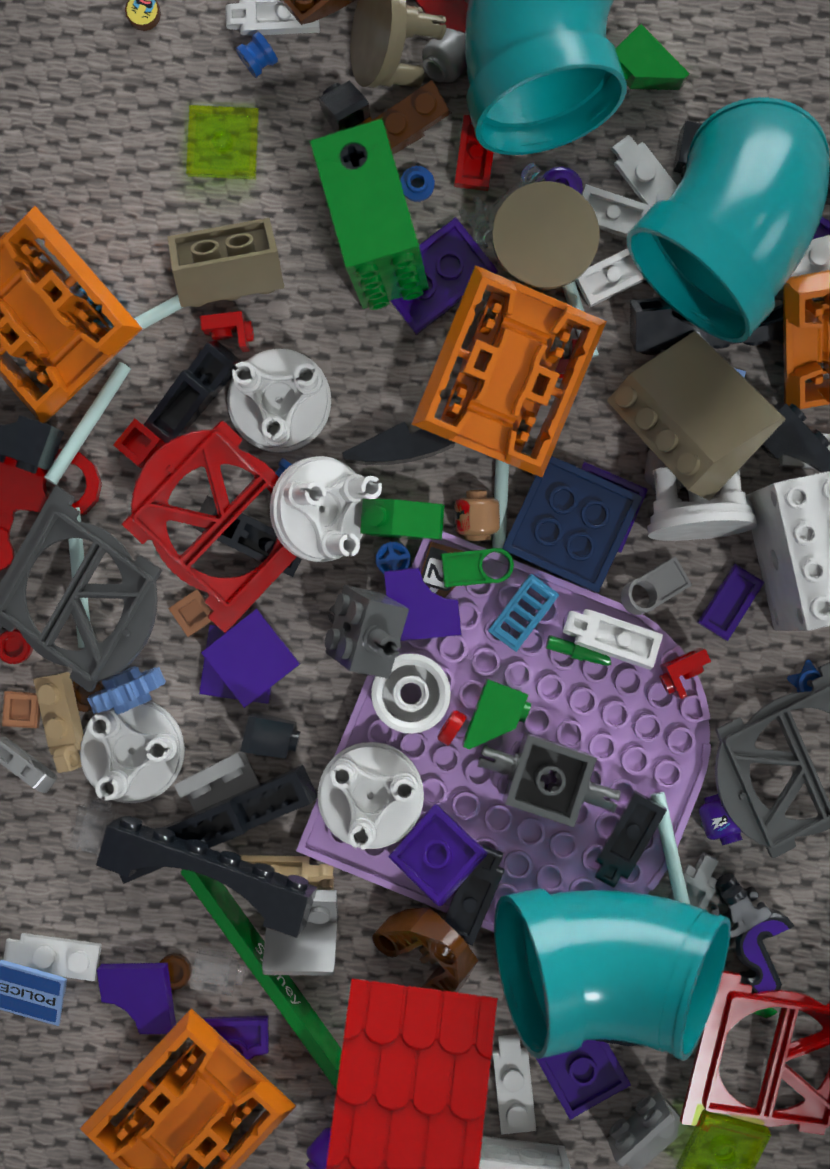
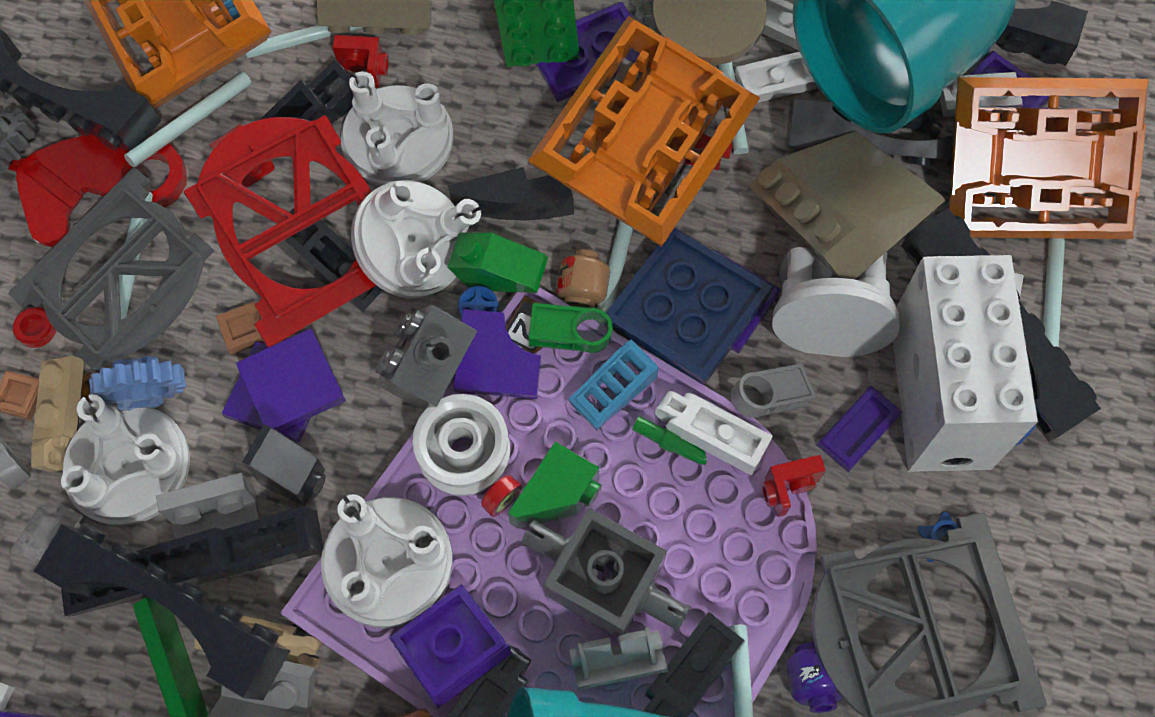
camera: 15 degrees right, 20 degrees down
none -> light grey hinge [570,628,668,691]

